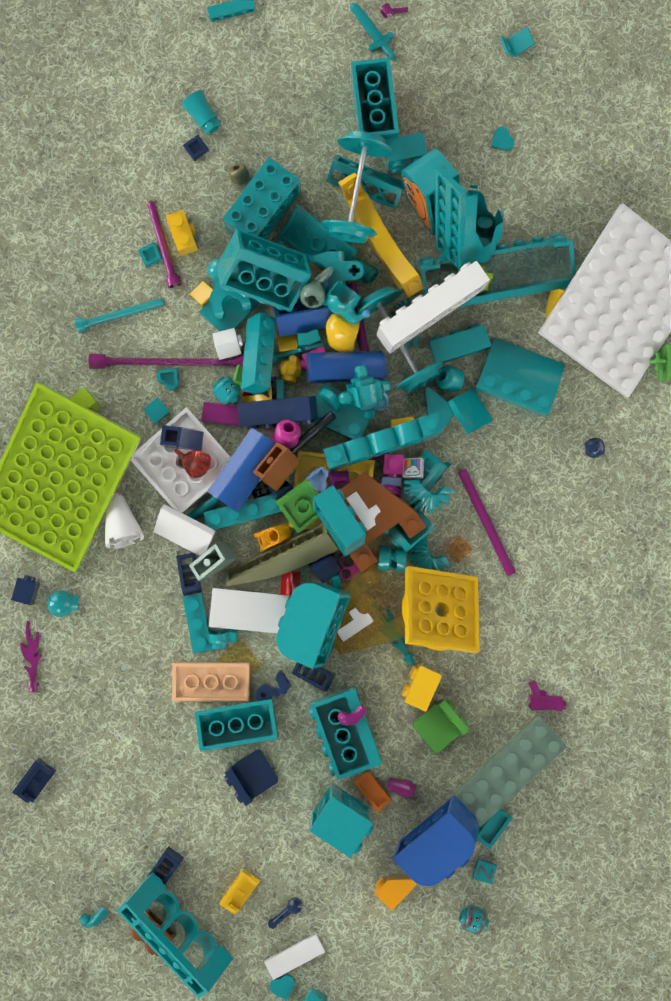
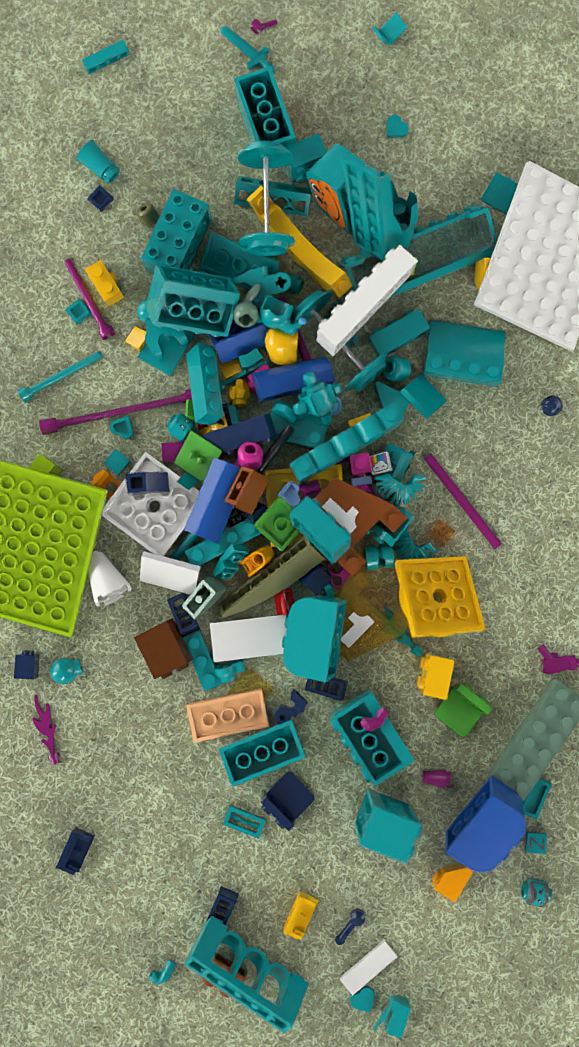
camera: 10 degrees left, 0 degrees up
clear red piece [174,448,211,479] -> none
white brick [212,328,243,360] -> none
orange tile [353,770,392,813] -> none
none -> light orange bracket [90,469,121,499]
none -> reddish brown brick [134,618,193,680]
none -> bright green piece [174,430,223,483]
none -> teal sticker [176,472,199,490]
none -> teal slope [213,544,249,579]
none -> teal tile [223,805,266,839]
none -> teal piece [480,172,518,215]

